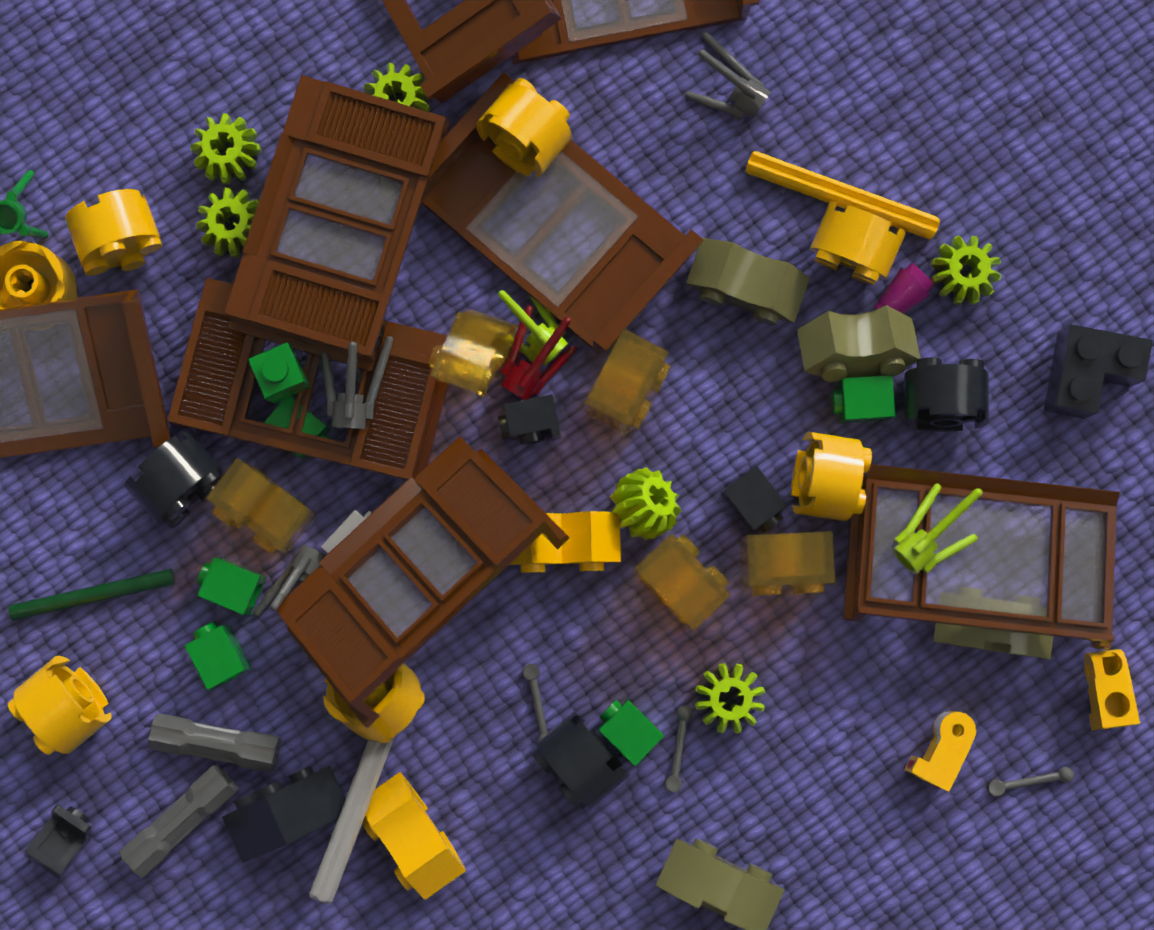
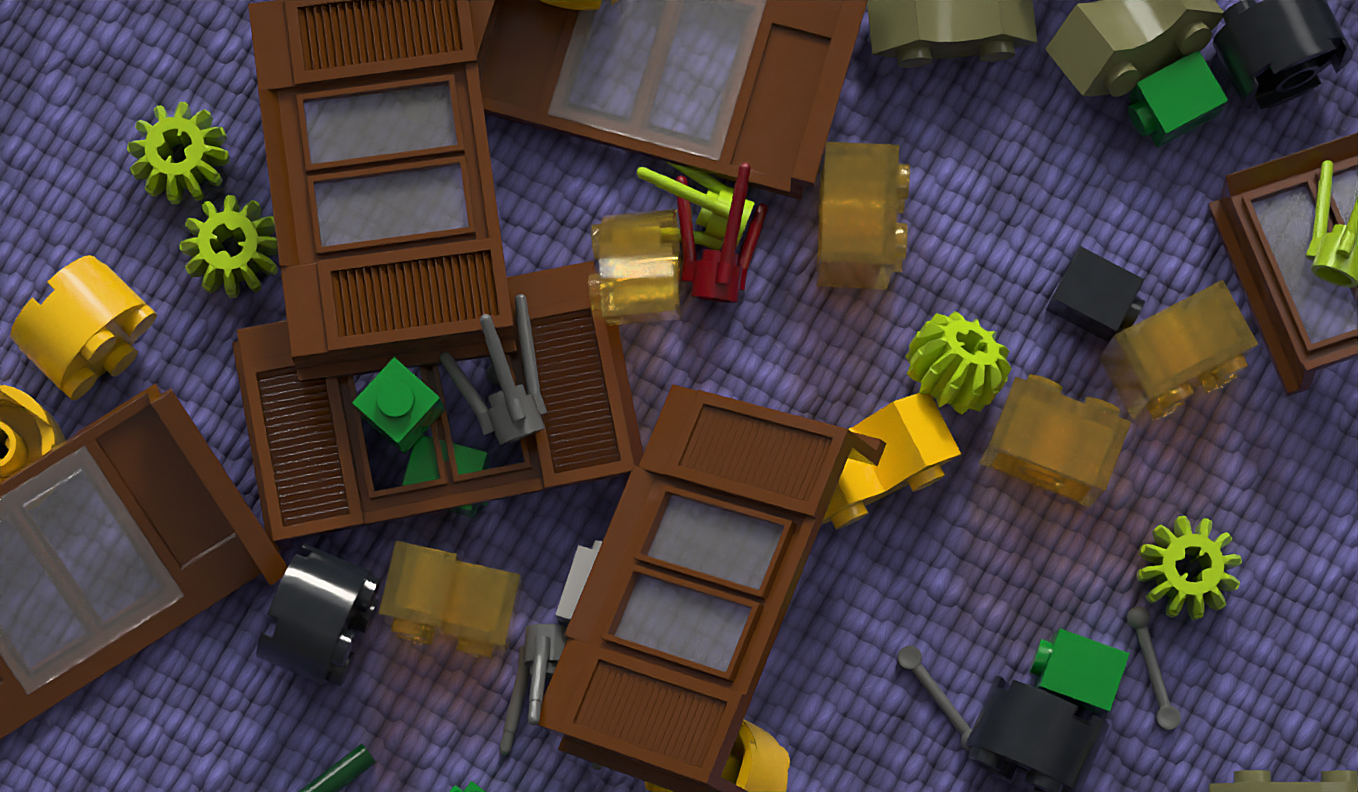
camera: 25 degrees left, 5 degrees down
green brick [197,557,267,615] -> none
black brick [498,394,561,445] -> none
yellow brick [791,432,872,521] -> none

